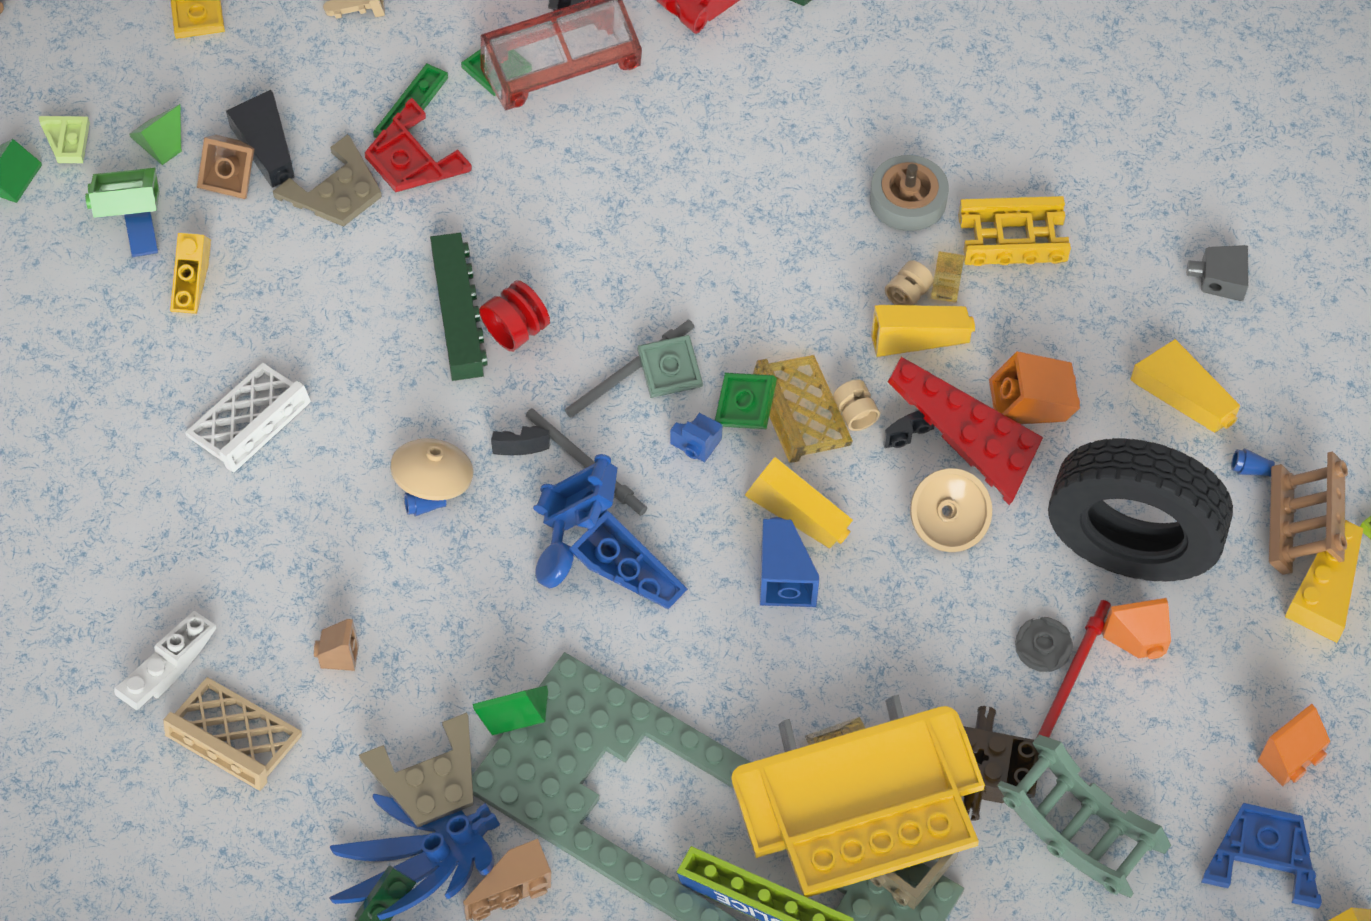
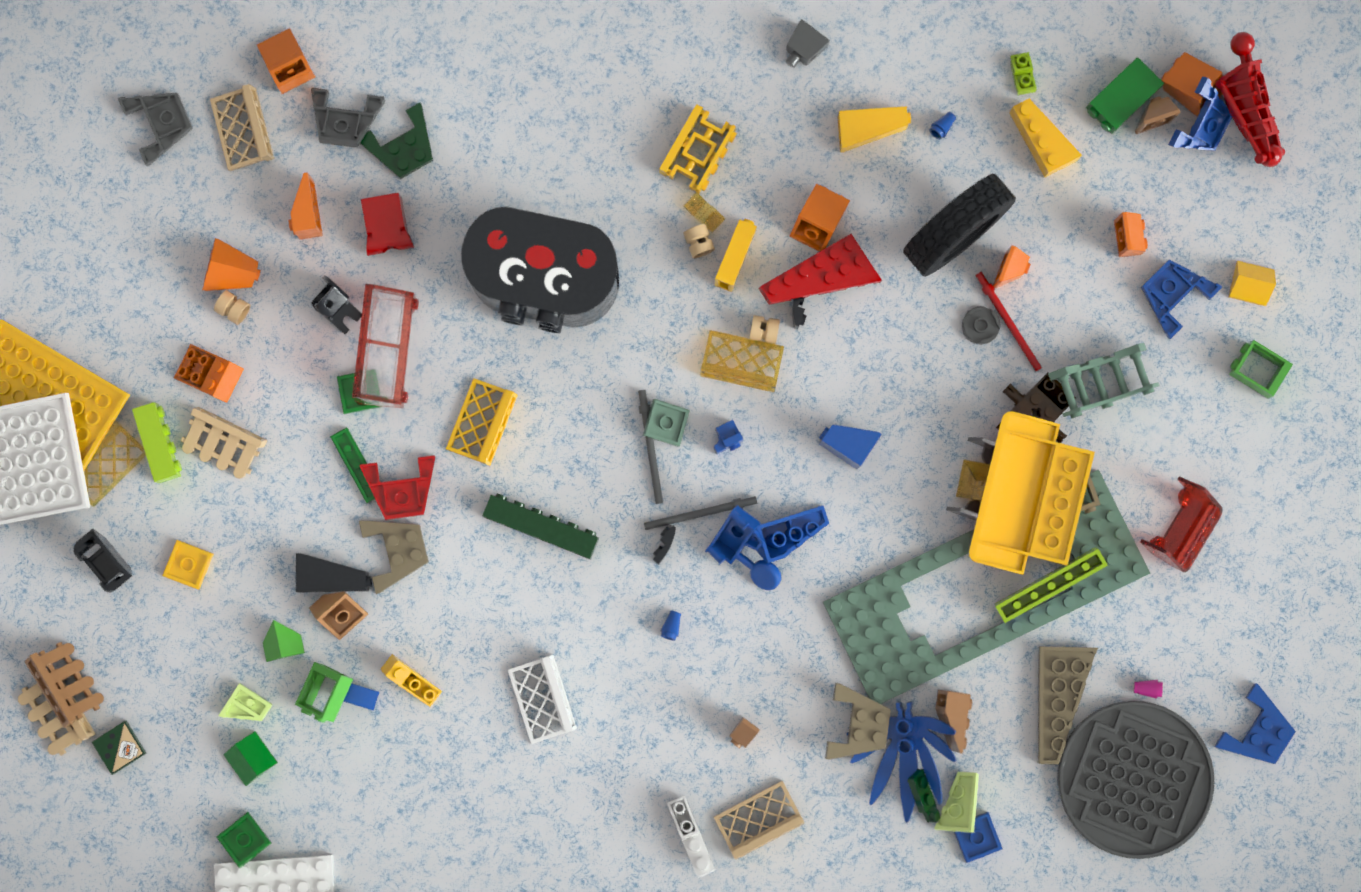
camera: 60 degrees left, 25 degrees up
tan dish [390,438,473,500] -> none
green slope [472,685,548,736] -> none
red wheel [479,280,550,352] -> none
green tile [714,373,777,430] -> none
yellow slope [745,457,853,549] -> none
wheel [870,155,949,231] -> none
tan dish [910,468,992,552] -> none
medium nougat fence [1269,451,1348,575] -> none
none -> yellow fence [446,378,518,466]
none -> black brick [461,207,619,334]

